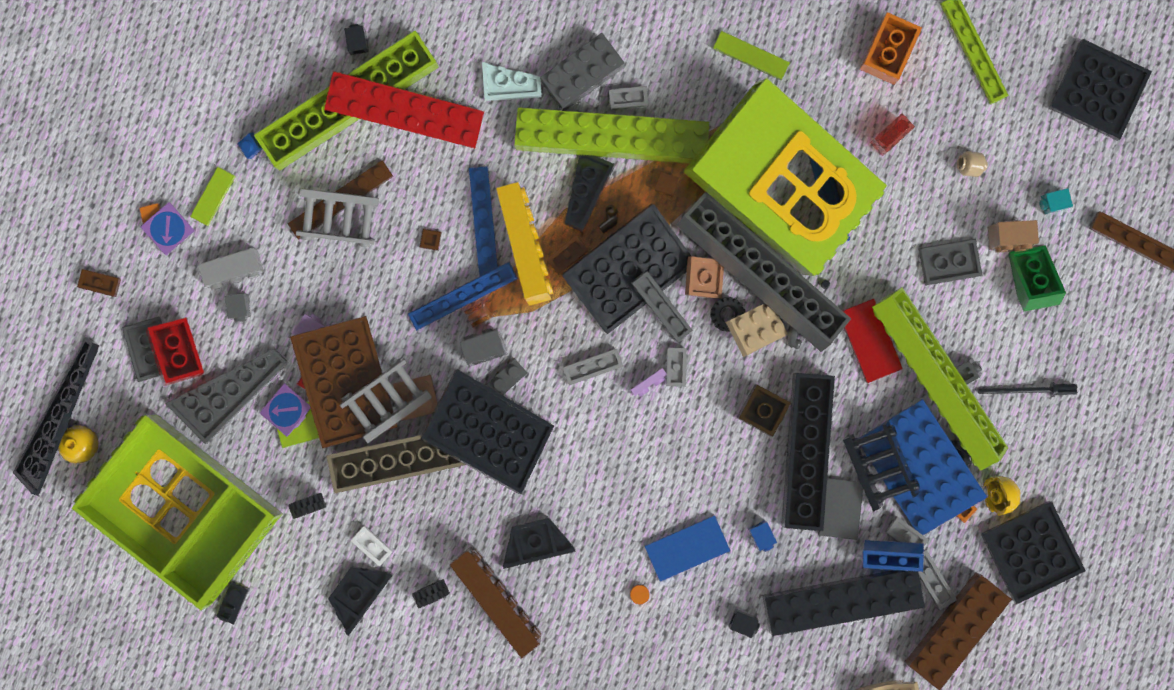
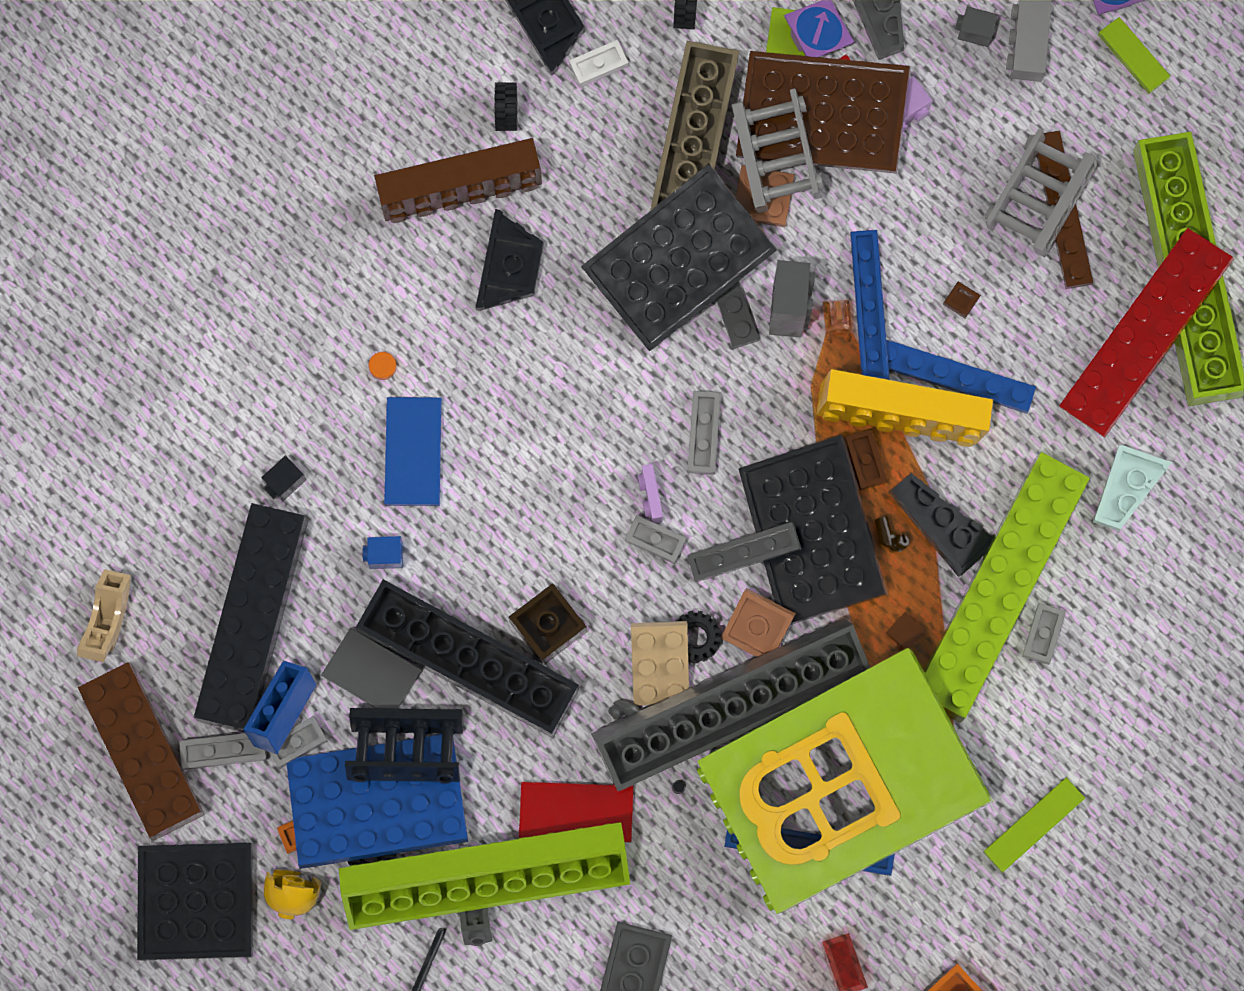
camera: 115 degrees right, 10 degrees down
blue plate [237,132,262,160] -> none
dark grey brick [540,33,625,111] -> none

